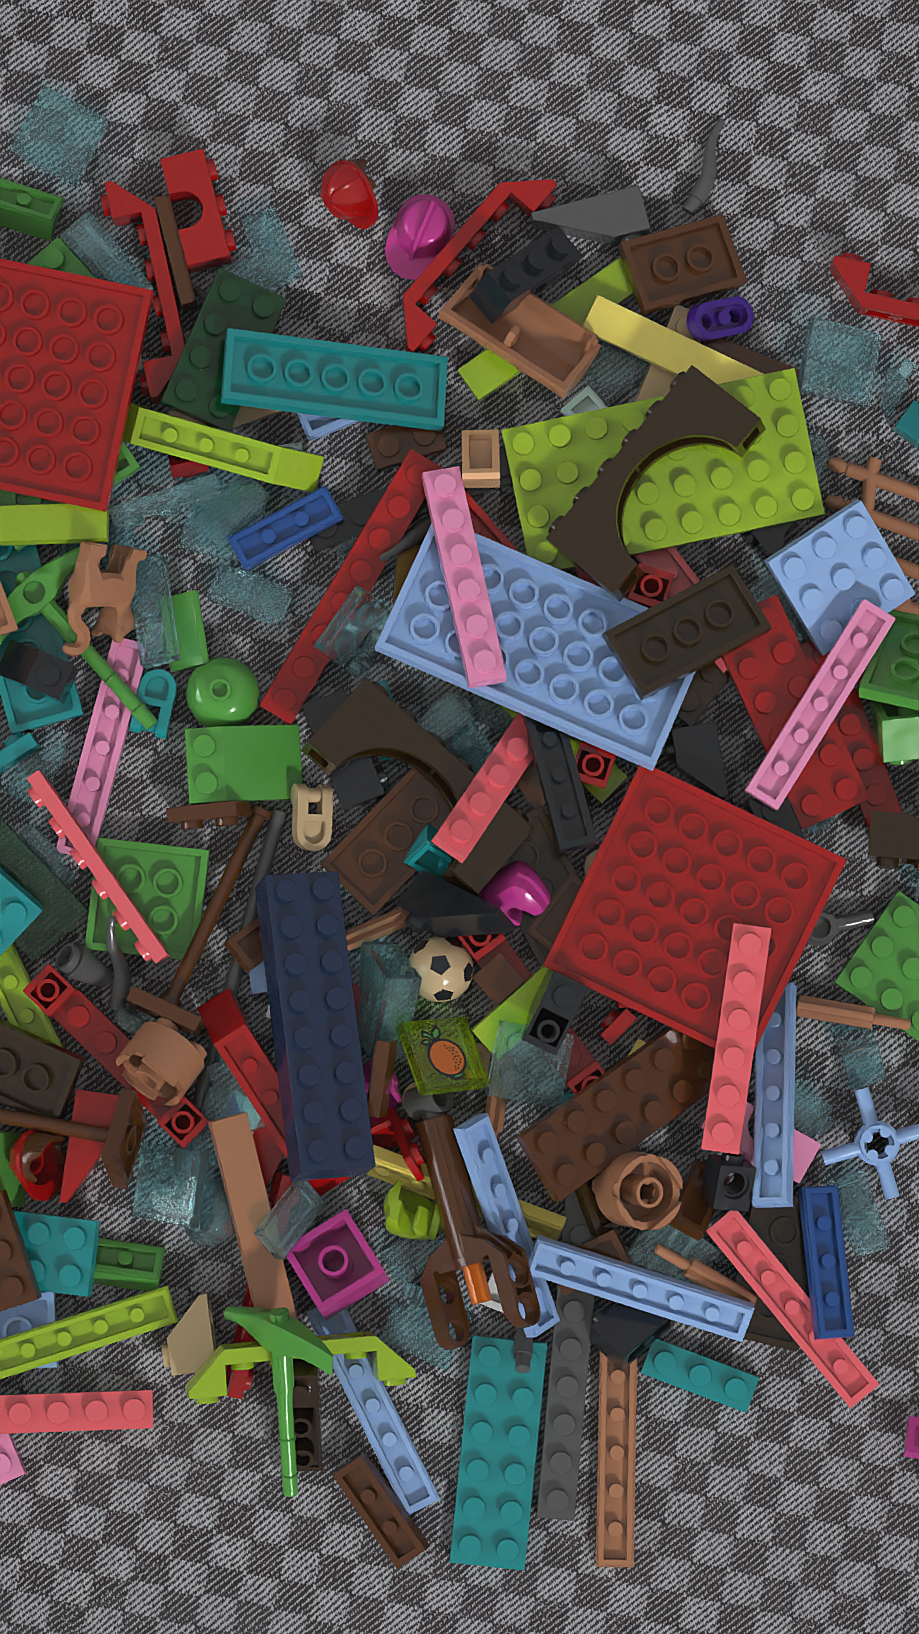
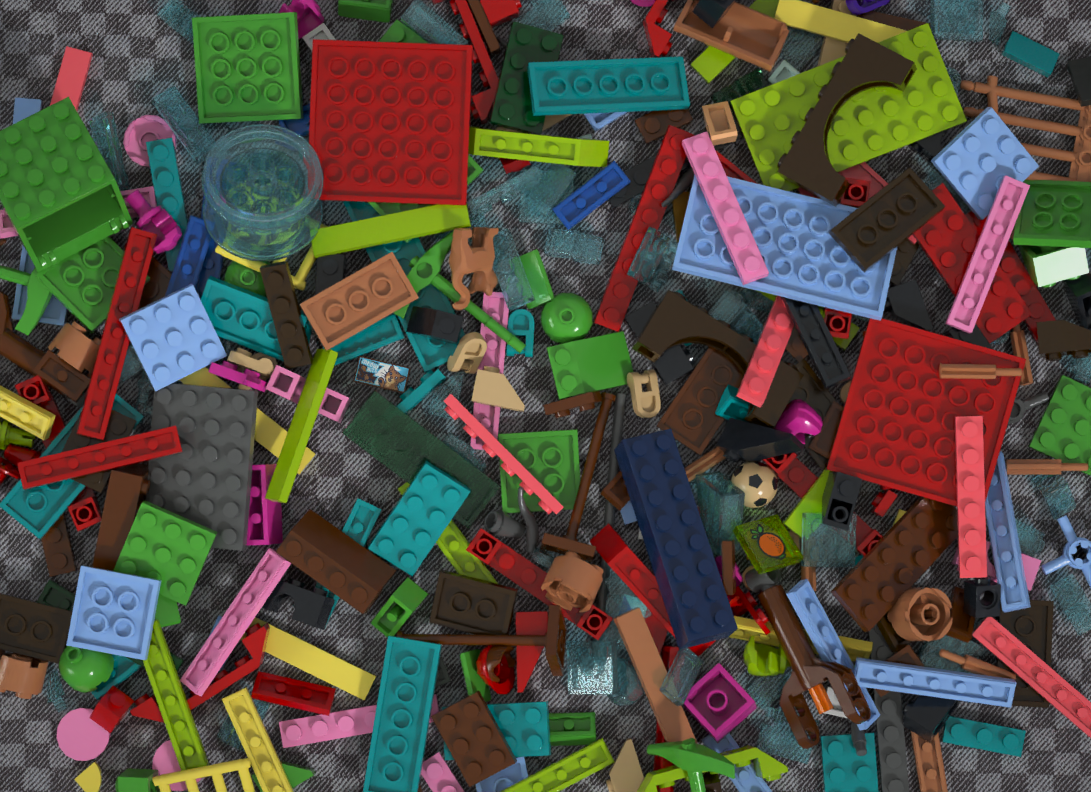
camera: 10 degrees left, 0 degrees up
reddish brown tile [472,953,524,1006] -> none
blue tile [798,1185,855,1340] -> none
none -> tan plate [447,332,487,374]
none -> tan slope [471,366,525,412]
none -> clear green slope [711,68,770,113]
none -> nougat axle [939,363,1022,379]
none -> nougat axle [1010,323,1034,386]

